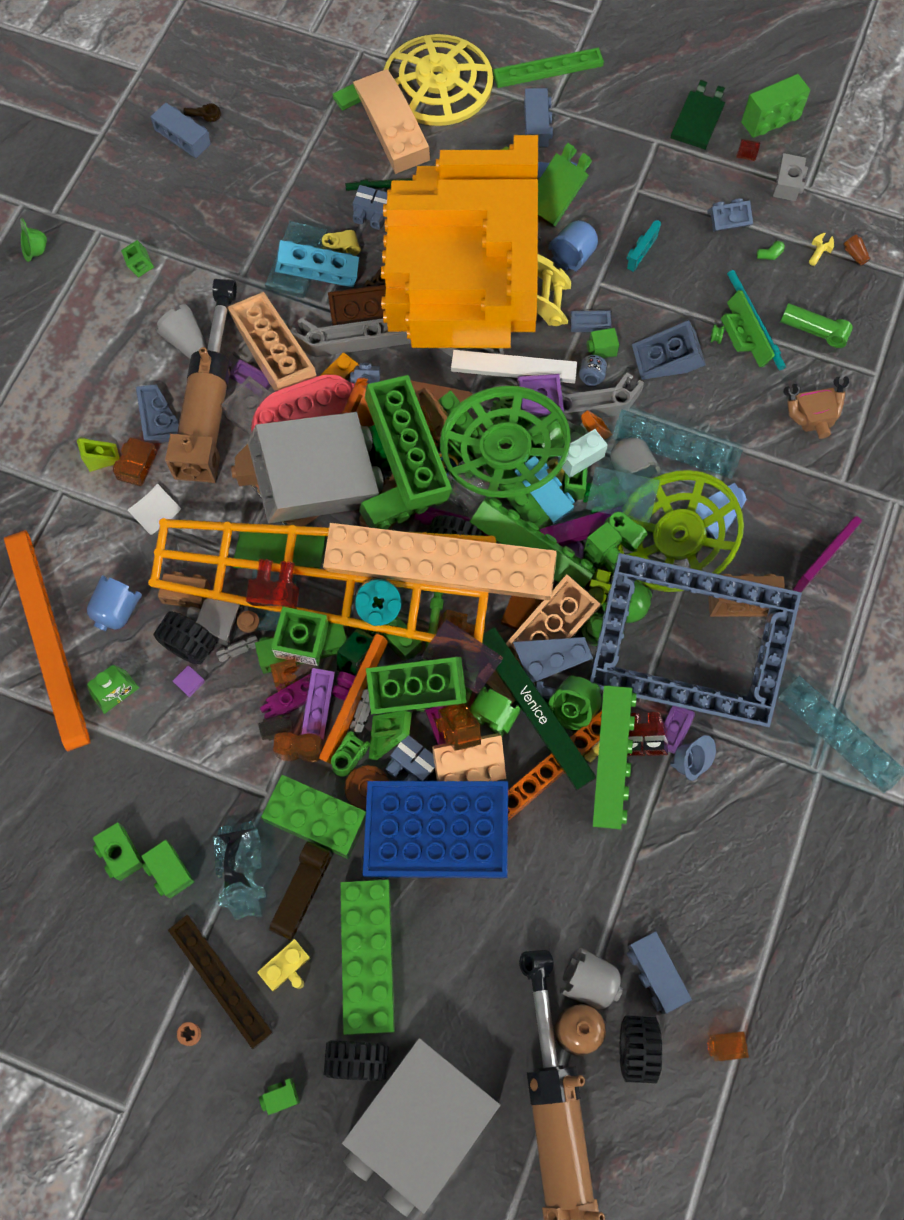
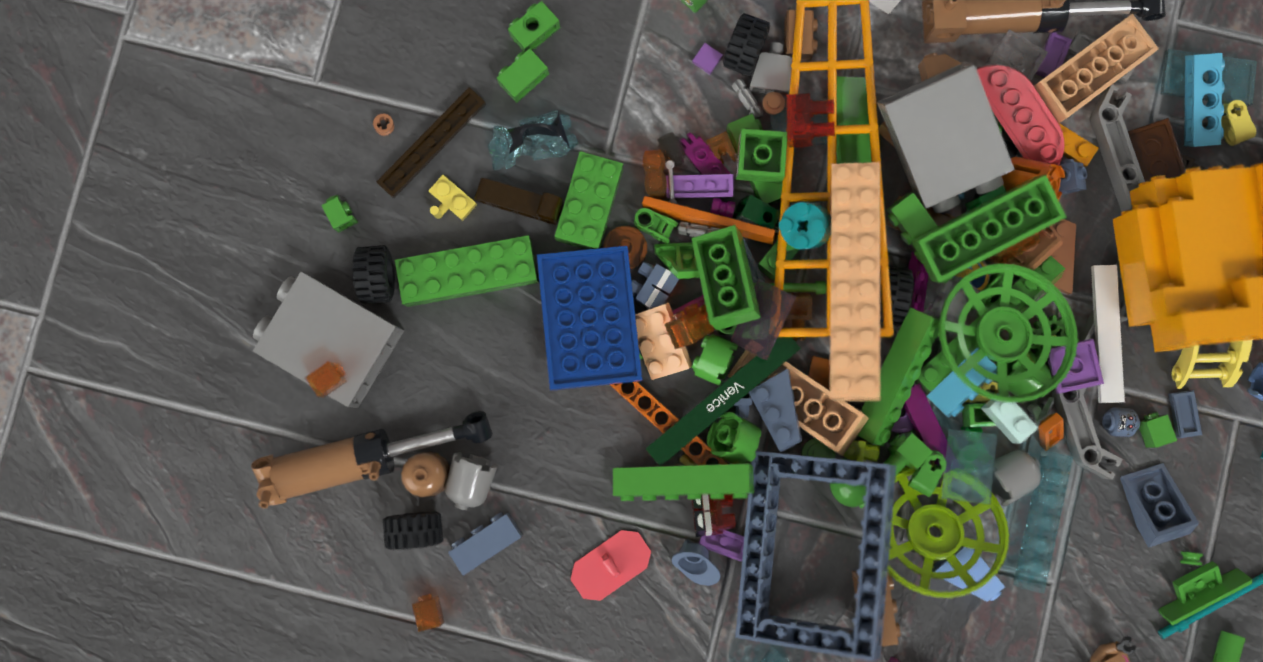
camera: 85 degrees right, 15 degrees up
none -> clear orange brick [305,361,347,398]
none -> coral shield [570,530,651,601]
none -> light grey hinge [665,160,677,204]

